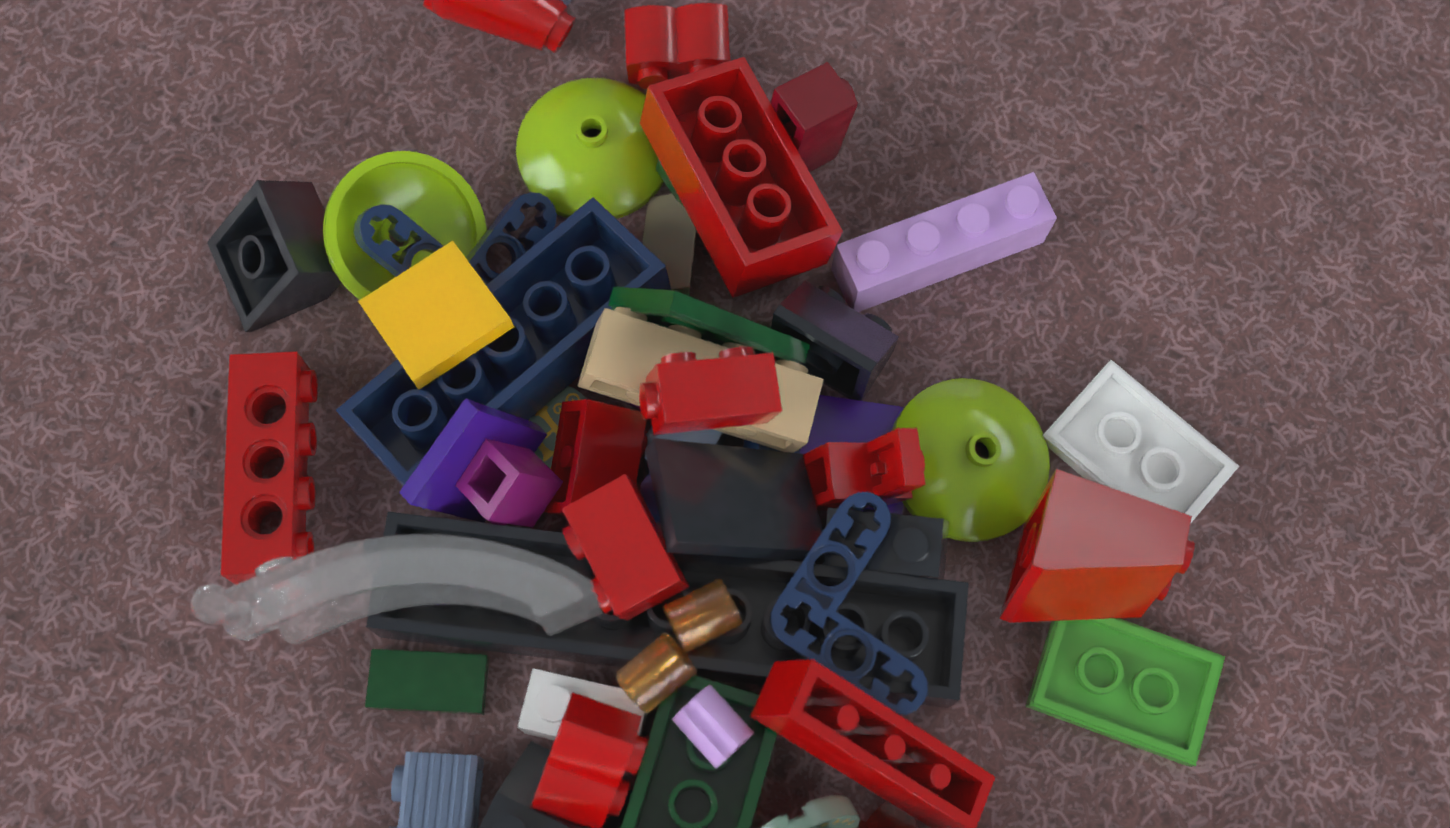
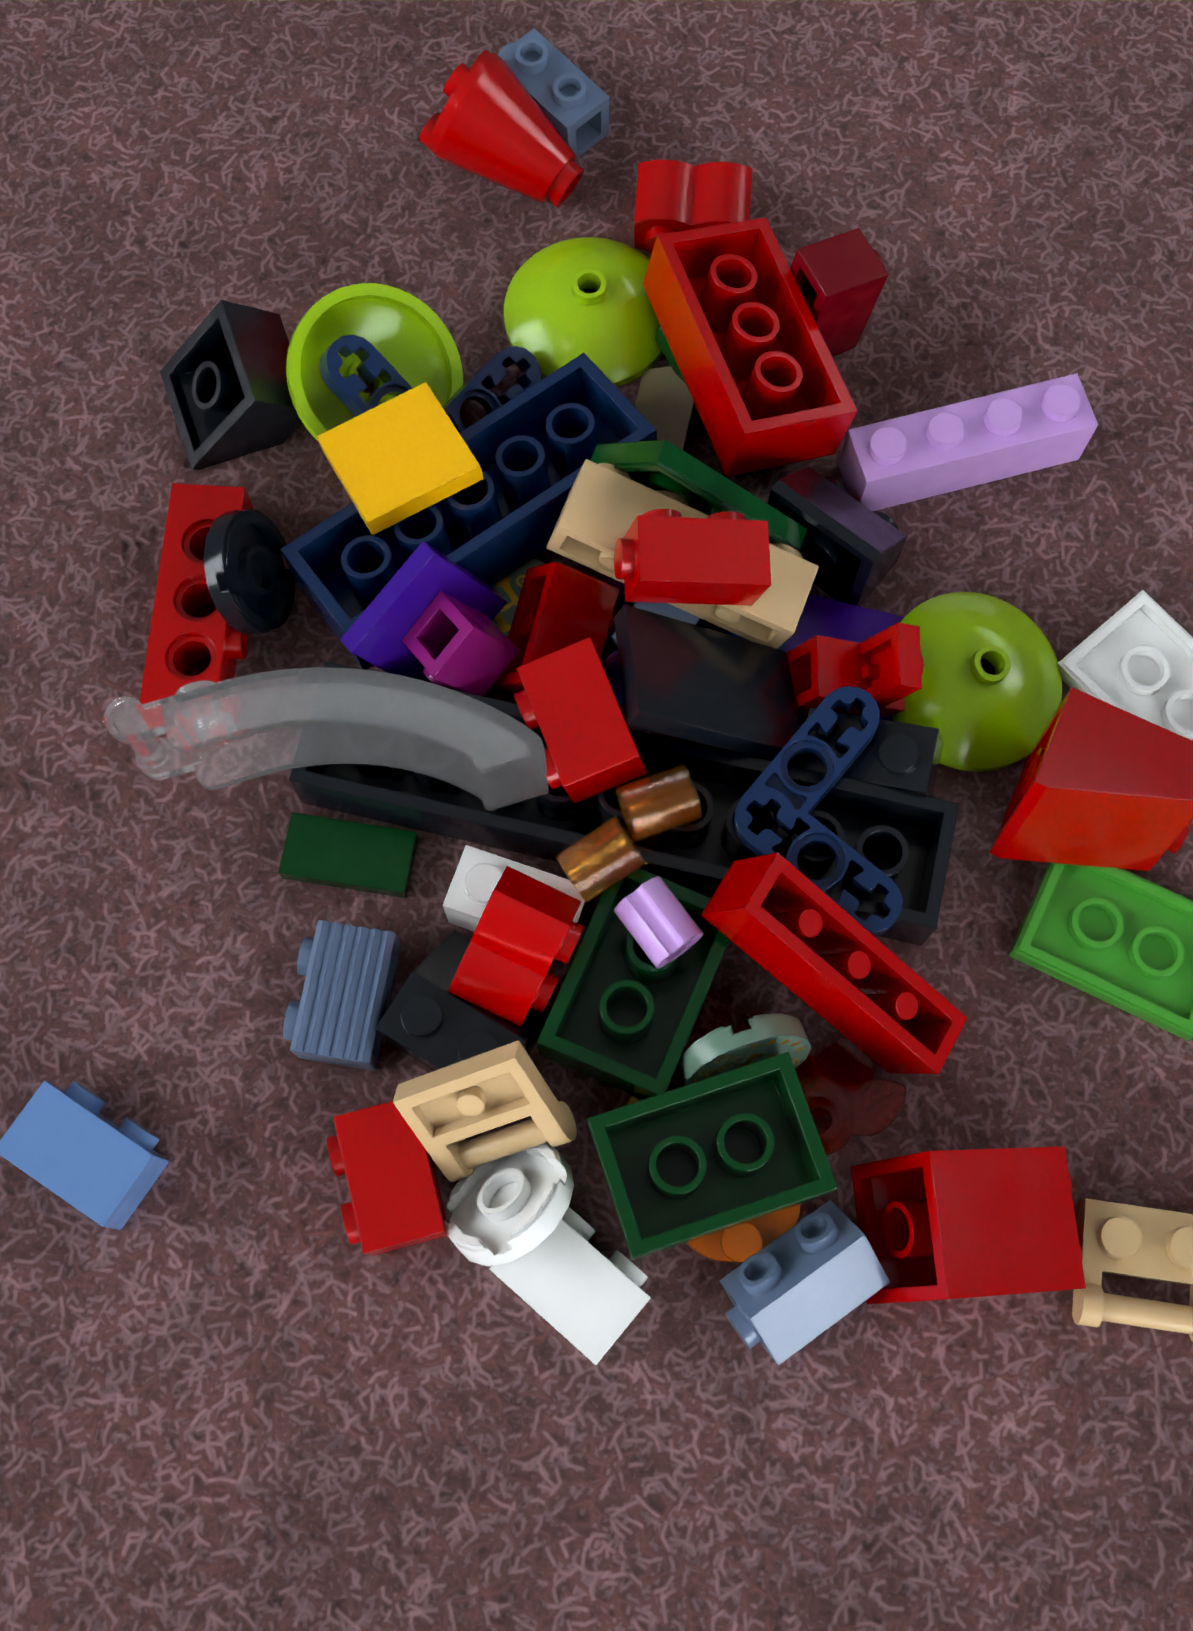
camera: 10 degrees right, 0 degrees up
none -> black tile [203,509,296,634]

